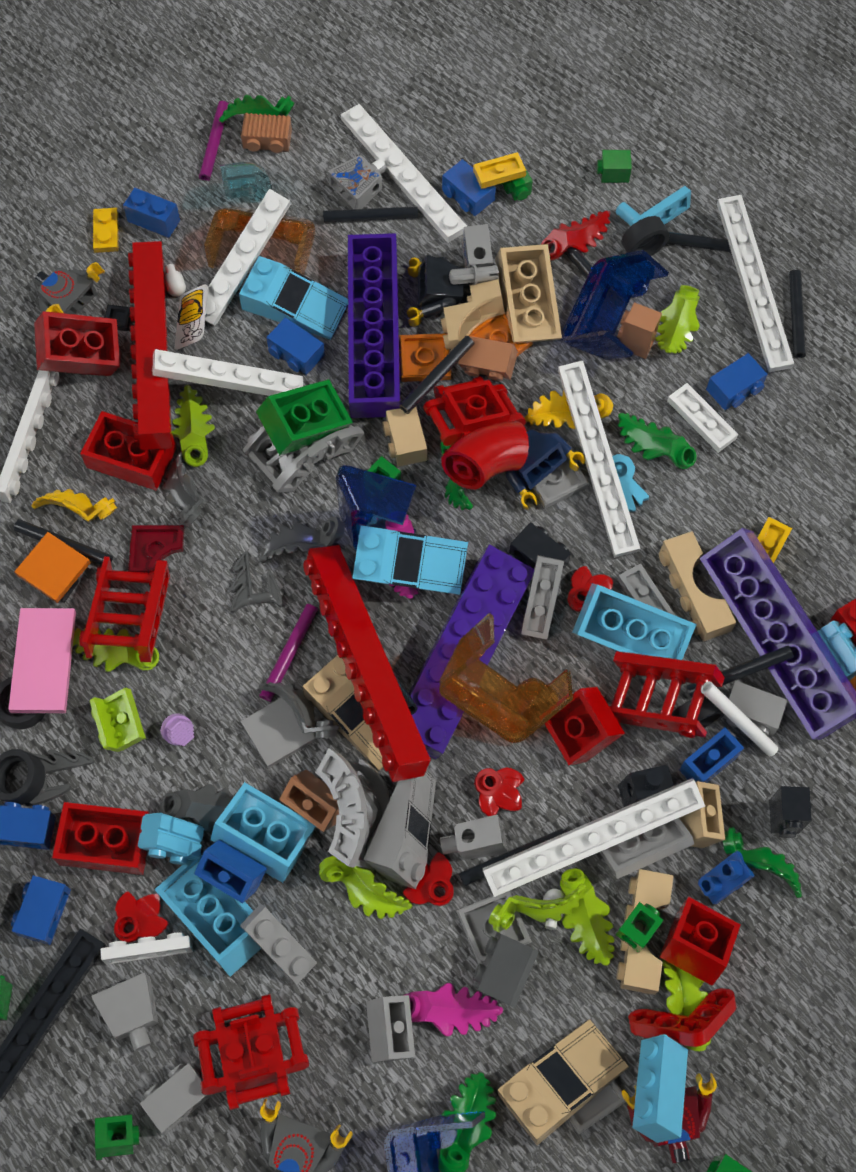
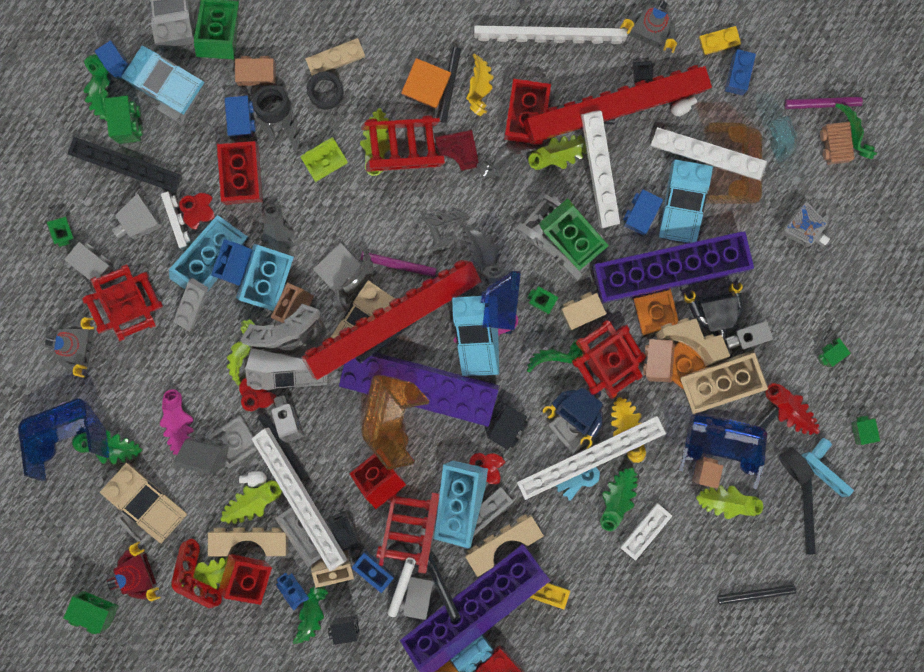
camera: 80 degrees right, 20 degrees up
bright pink tile [8,608,76,713] -> none
blue brick [11,875,71,945] -> none
red brick [34,311,120,376] -> none
medium azure brick [138,813,204,865] -> none
lavender piece [160,713,194,746] -> none
sticker [174,284,208,350] -> none
black piece [323,206,418,223] -> none
white plate [341,104,467,243] -> none
light grey brick [366,995,415,1063] -> none
black piece [399,335,475,414] -> none
red brick [441,421,529,490] -> none
blue brick [442,159,496,216] -> none
light grey axle [449,265,499,285] -> none
yellow plate [473,152,526,189] -> none
red plate [474,767,525,817] -> none
lime plant [489,883,586,932] -> none
light grey plate [520,555,564,639] -> none
green brick [616,902,663,953] -> none
medium azure brick [632,1034,688,1143] -> none
blue brick [706,353,767,410] -> none
white plate [717,195,794,373] -> none

